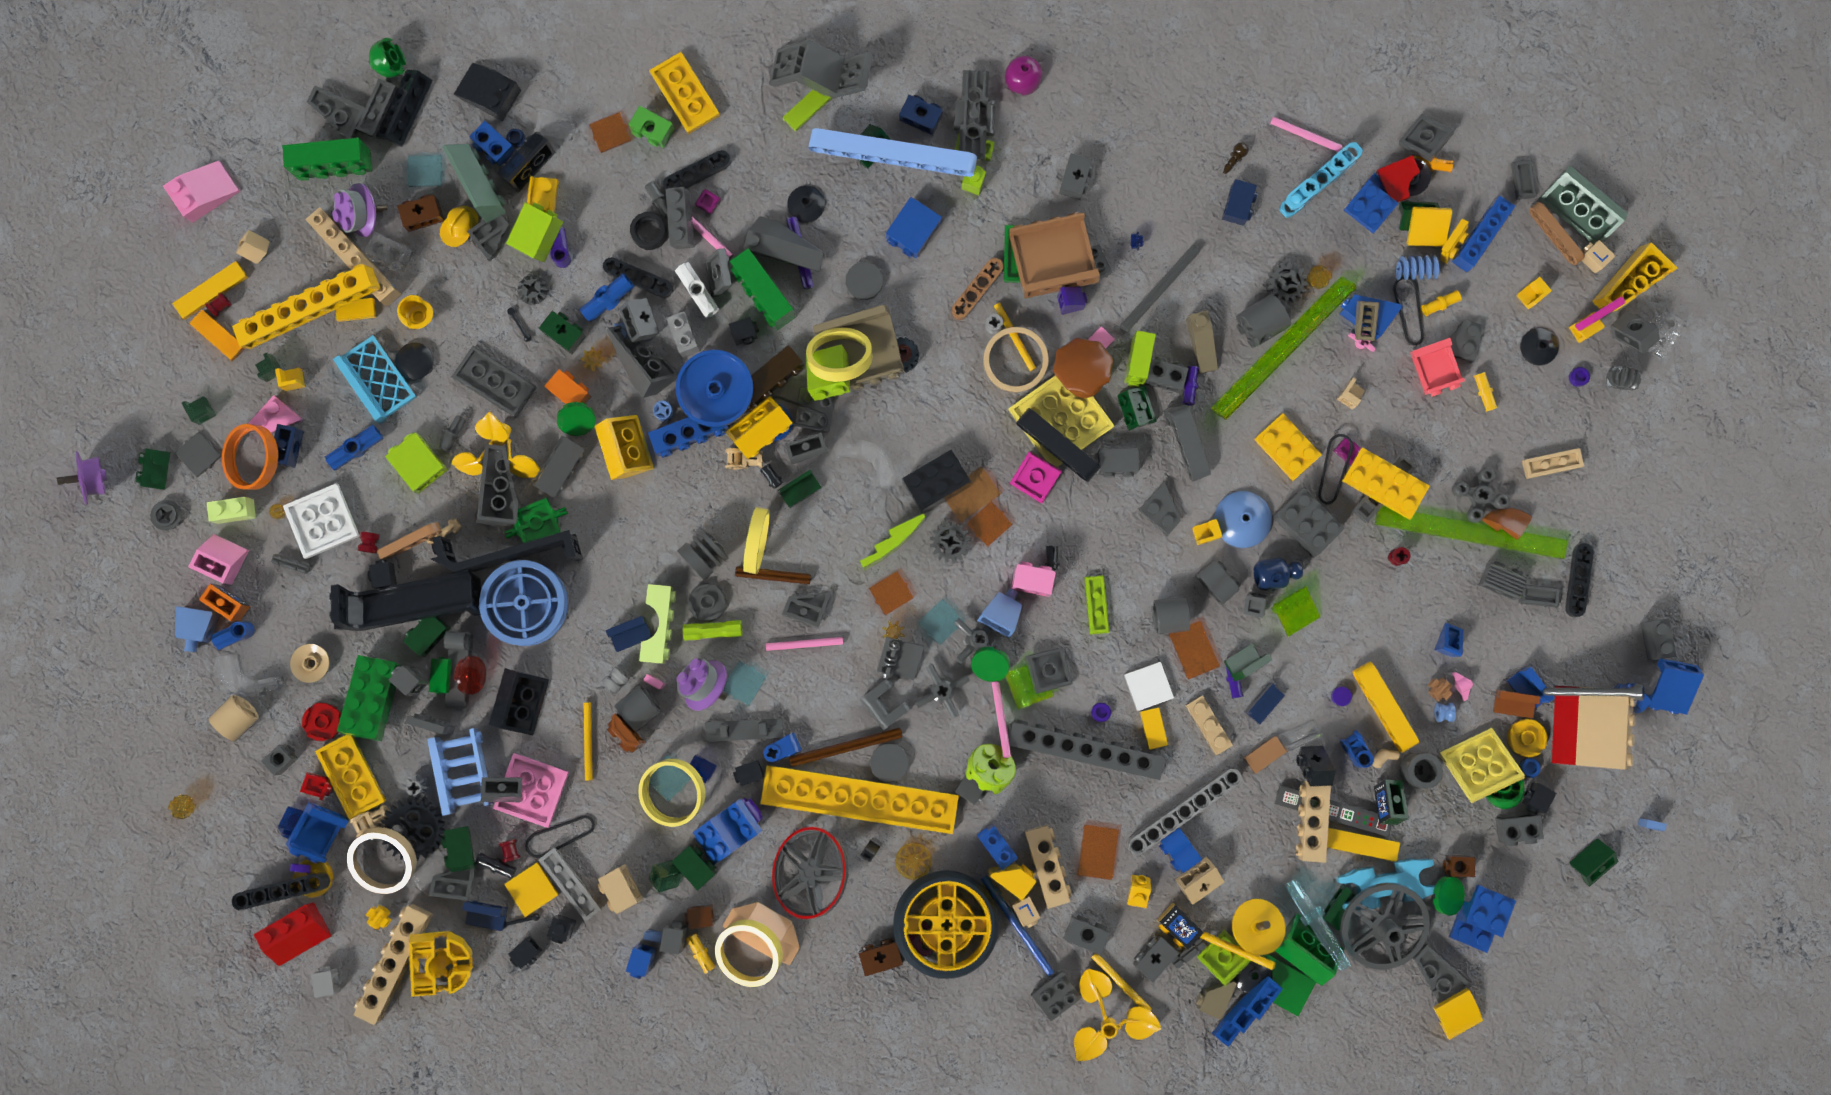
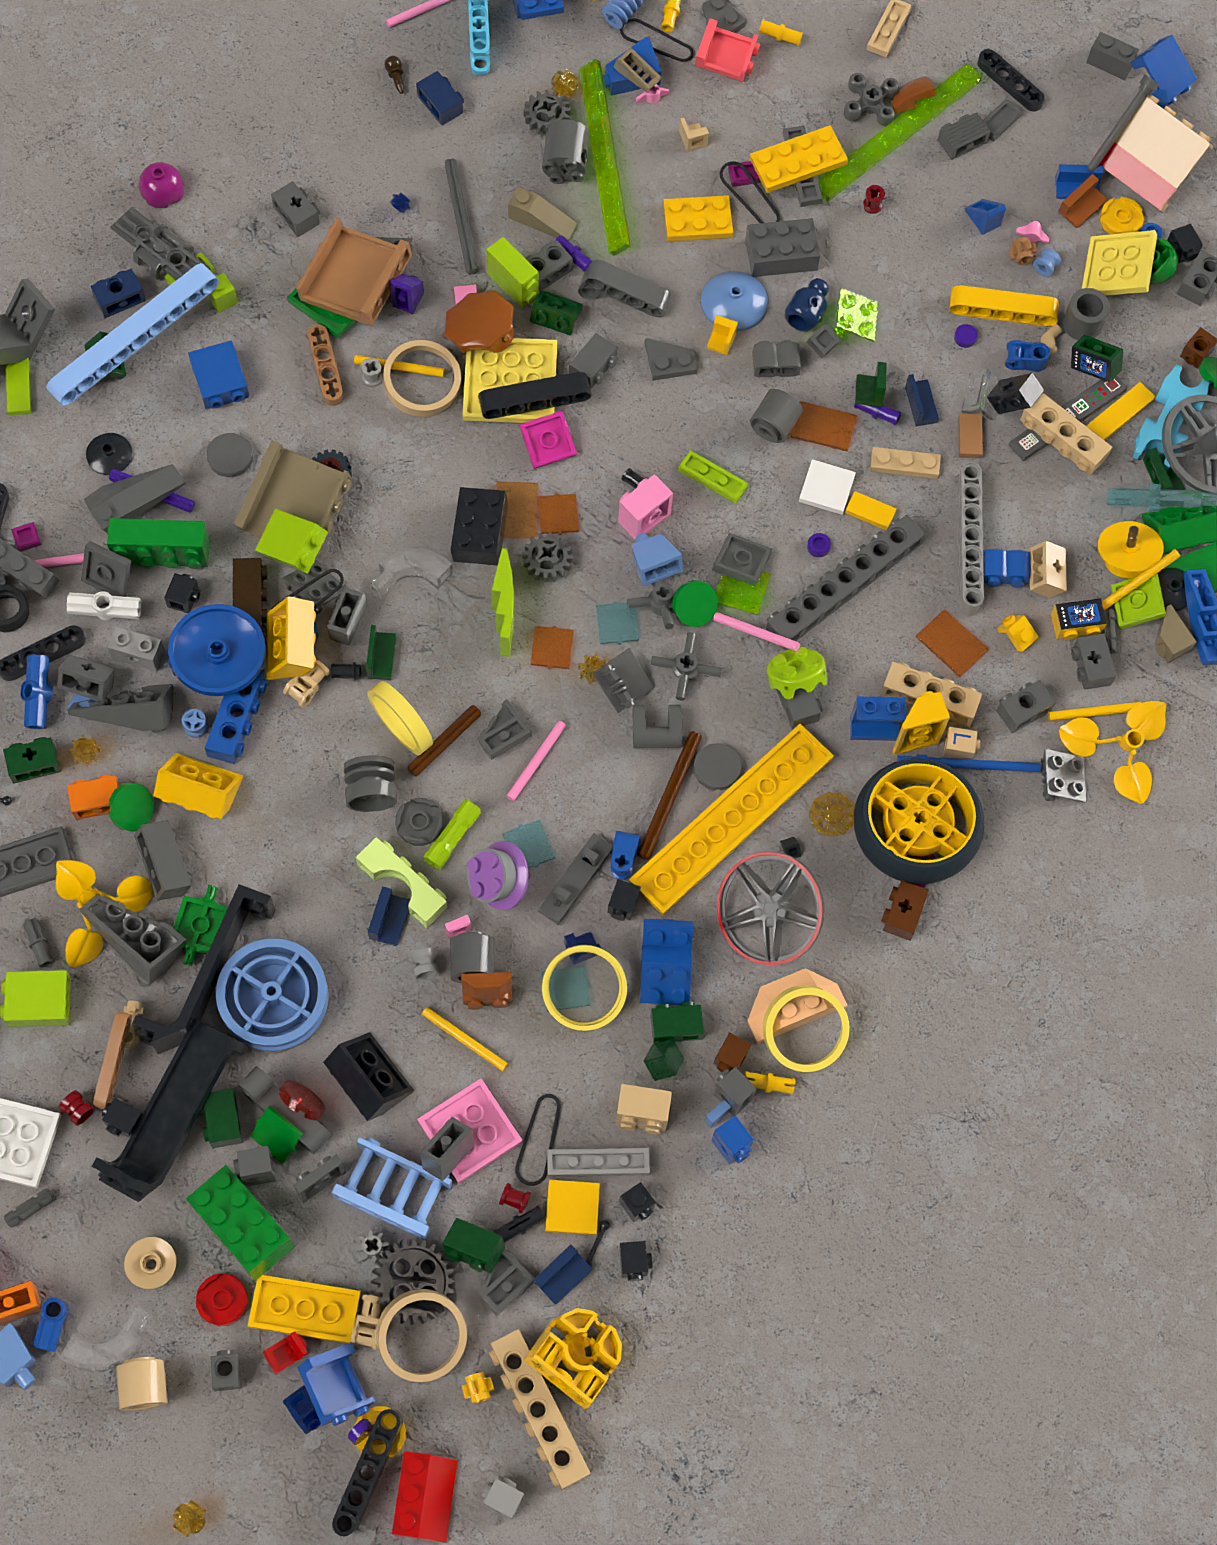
camera: 55 degrees left, 15 degrees down
light yellow piece [806,328,873,382] -> none

